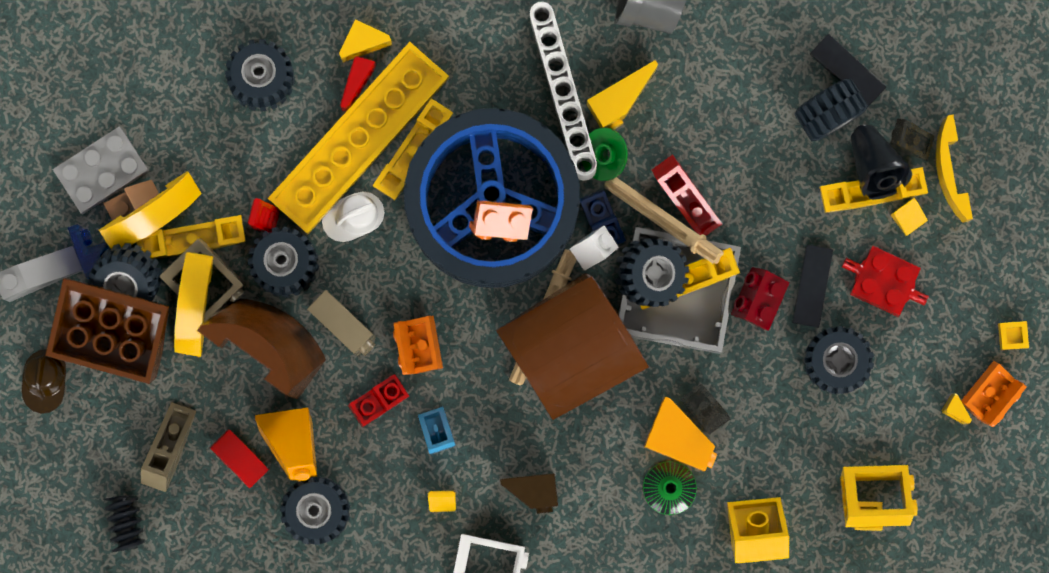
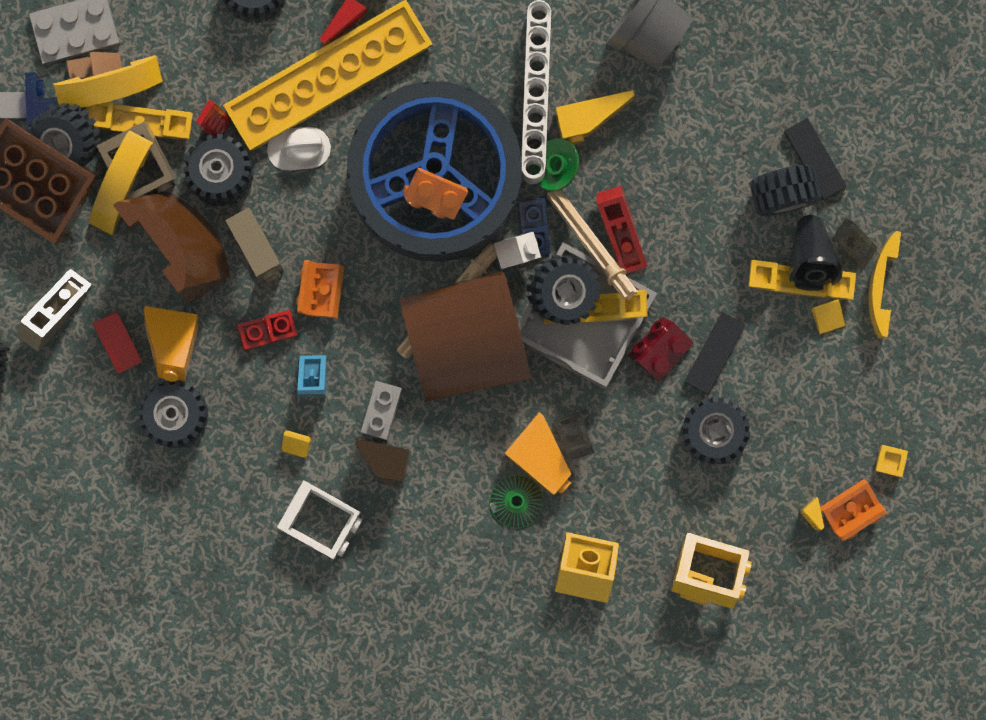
camera: 15 degrees right, 0 degrees up
yellow slope [373,98,453,200] -> none
red plate [842,246,929,317] -> none
none -> light grey brick [361,381,403,441]

